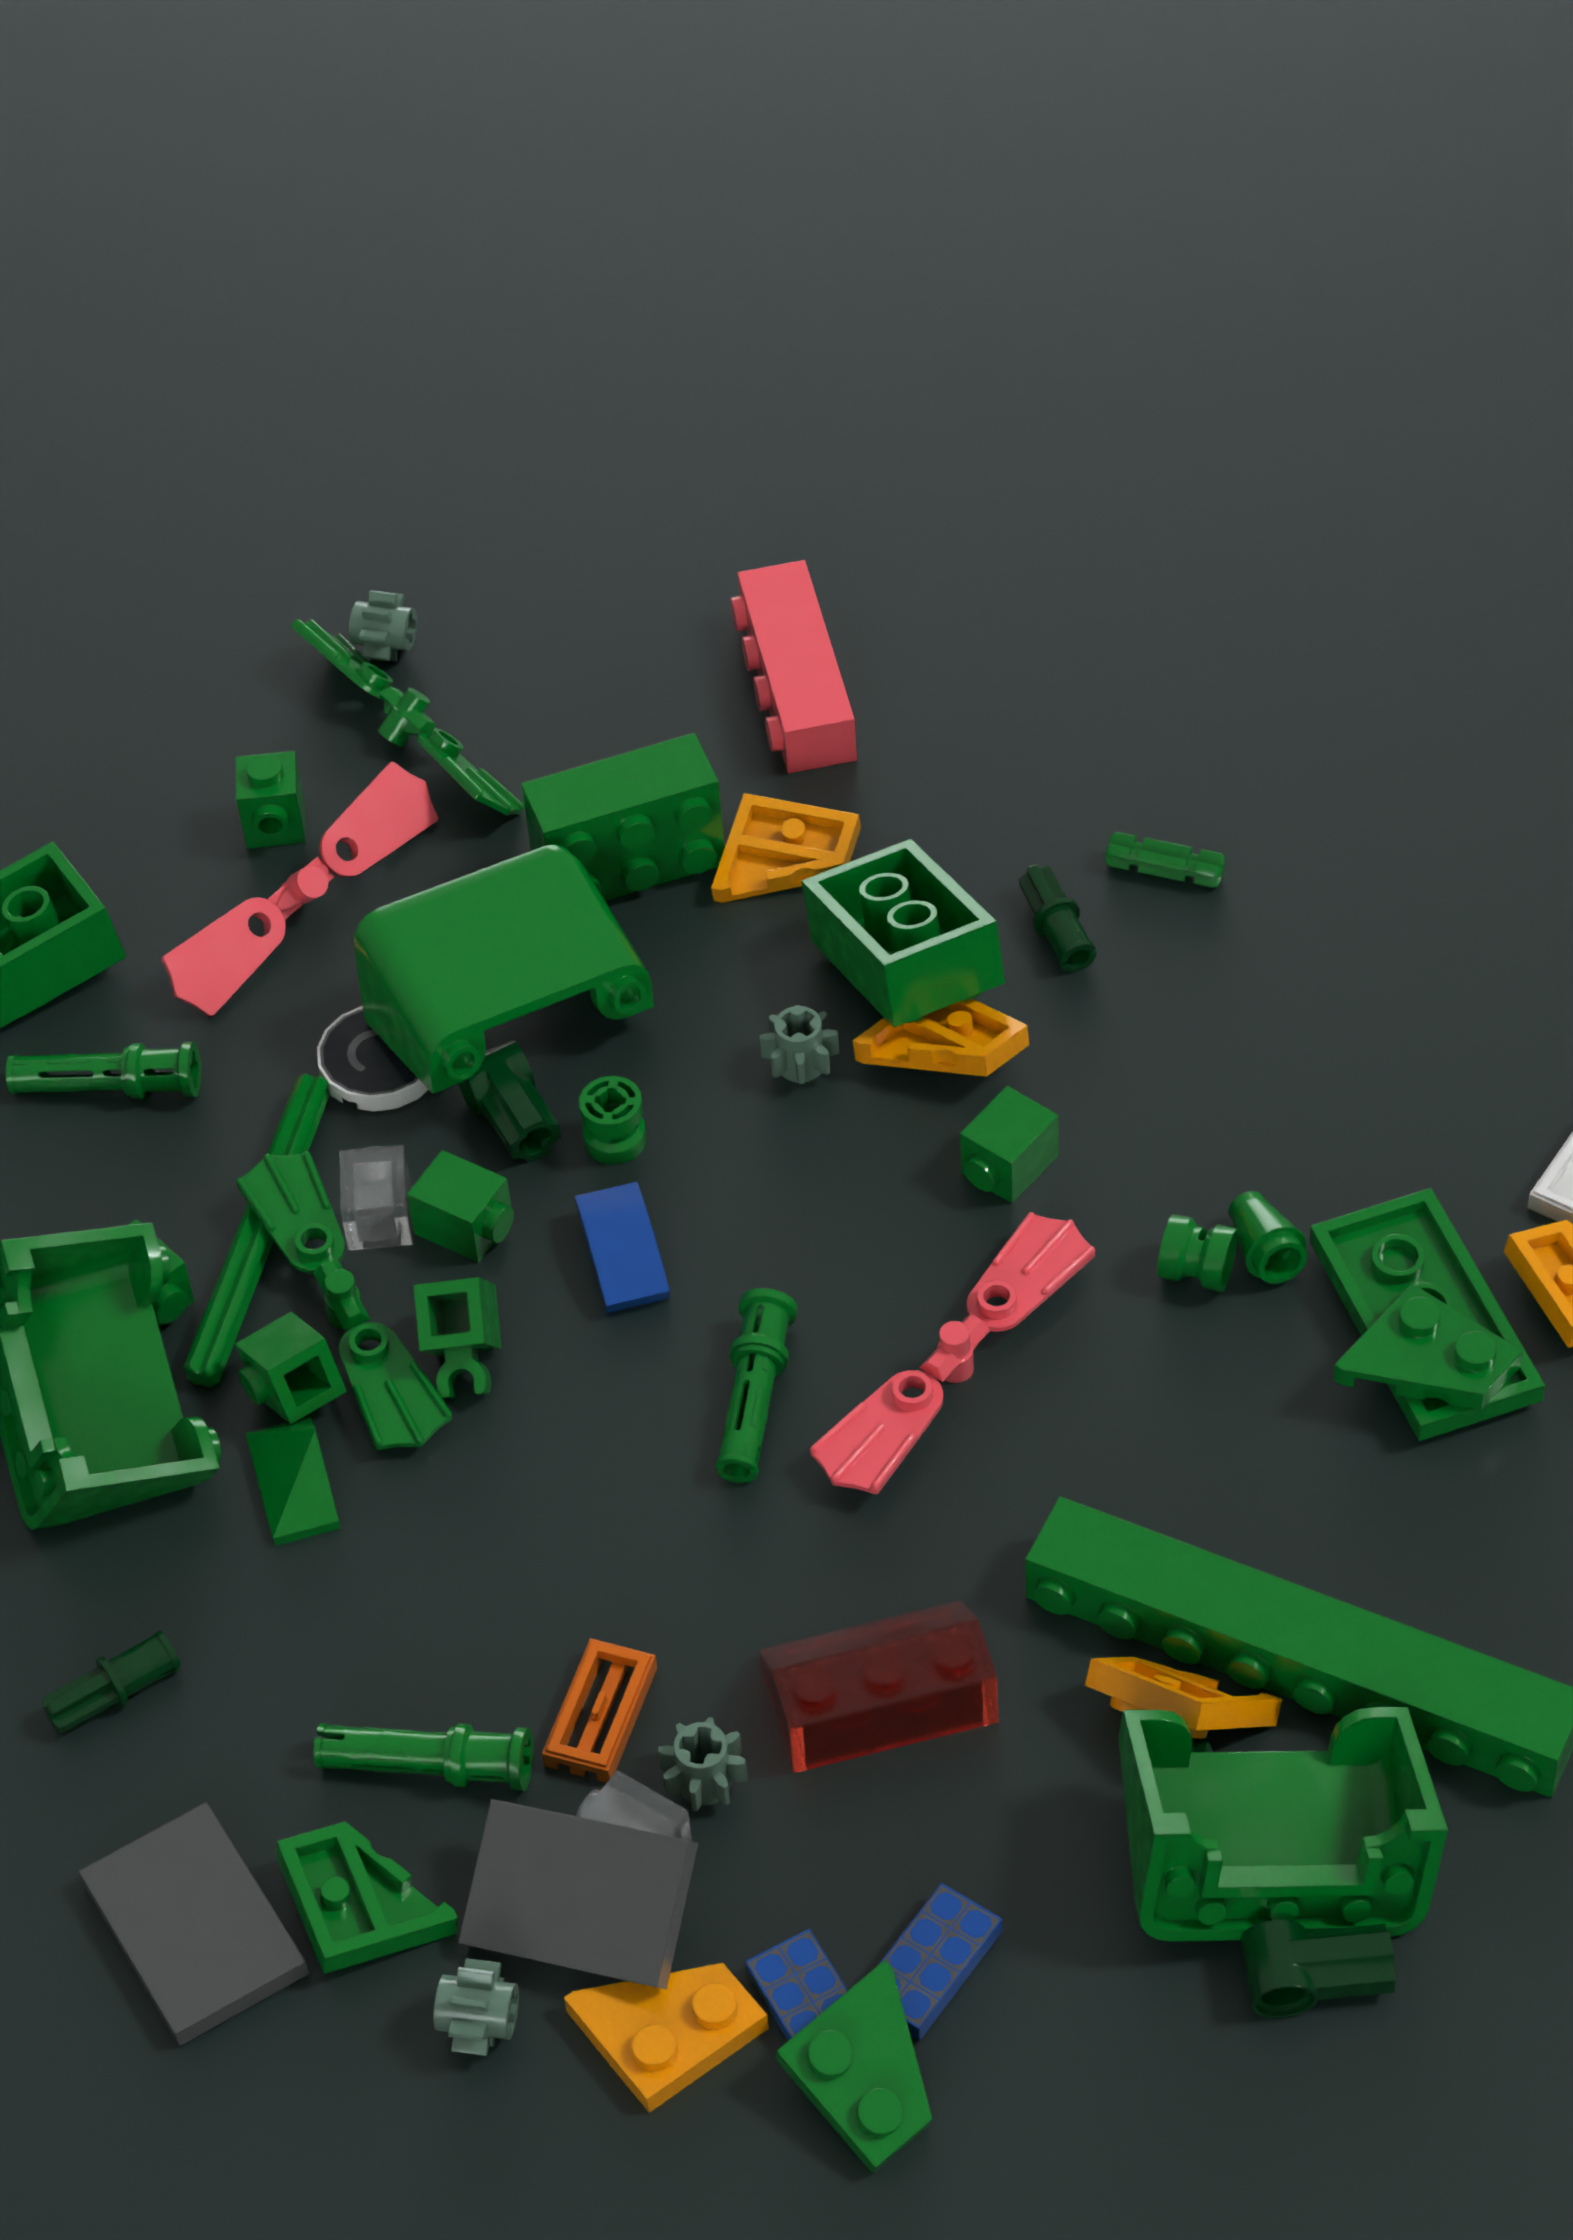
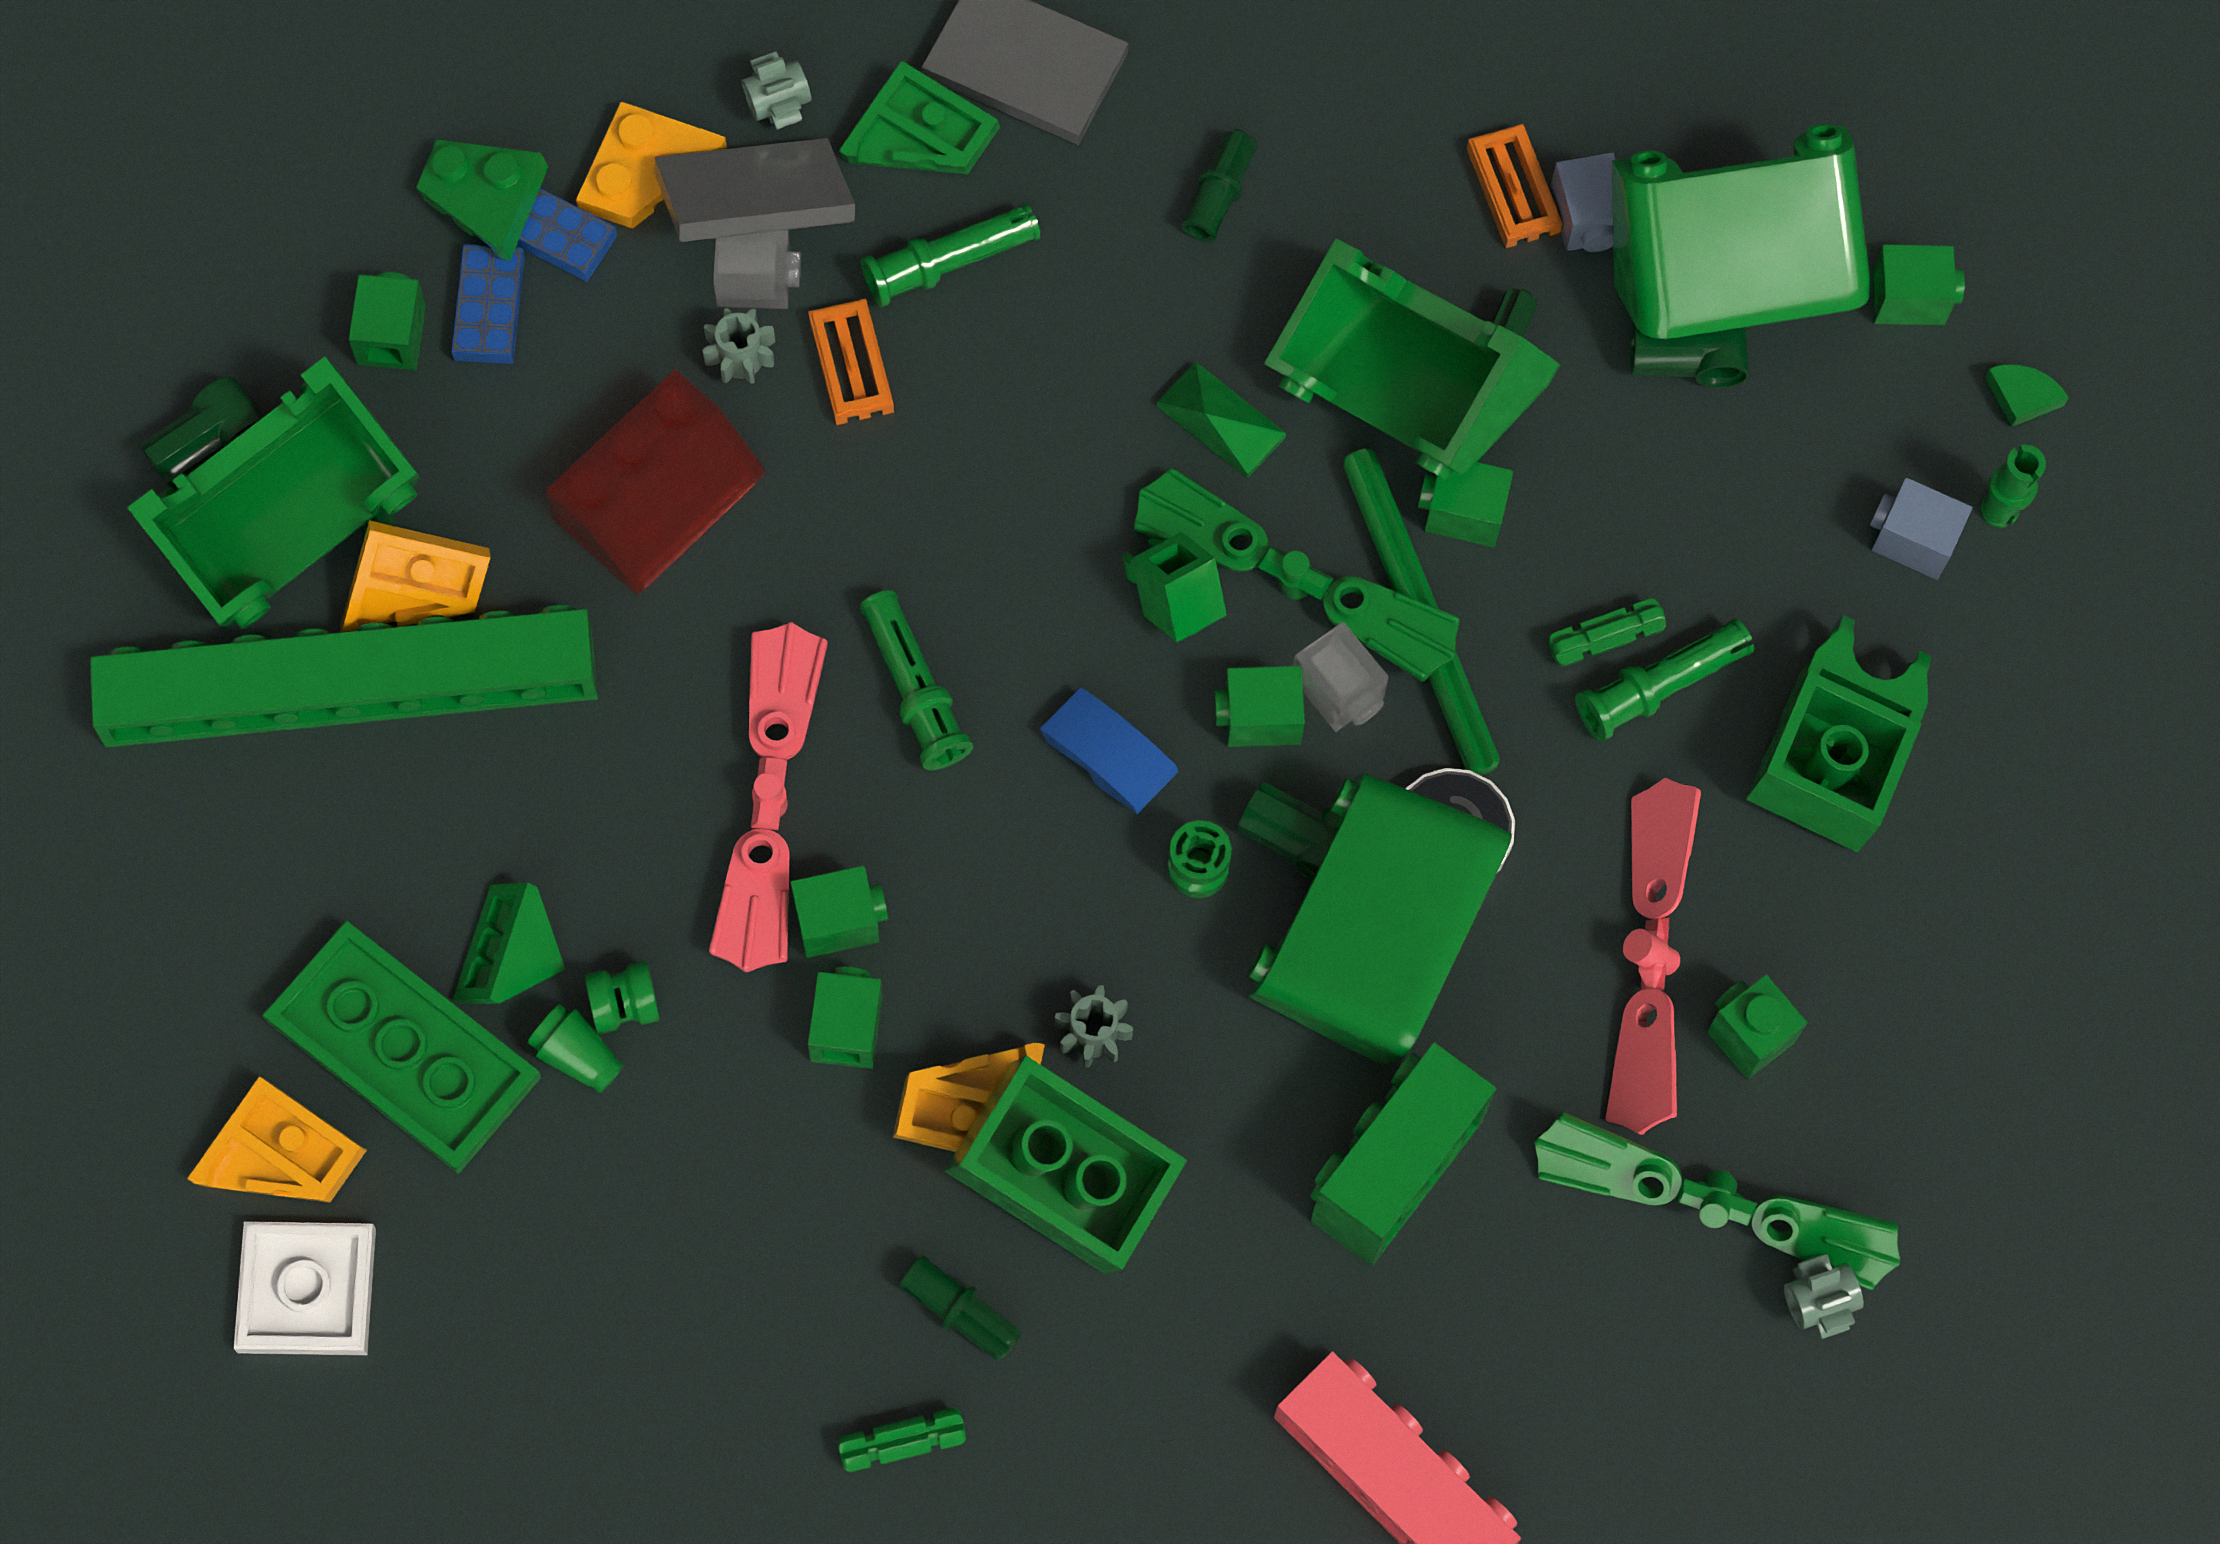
camera: 140 degrees right, 20 degrees up
green brick [235,1311,347,1425] -> none
light orange wing [711,793,861,903] -> none
green wing [1333,1284,1523,1410] -> none
none -> green brick [349,272,426,370]
none -> green slope [452,882,565,1005]
none -> green brick [791,866,888,958]
none -> green axle [1548,598,1666,667]

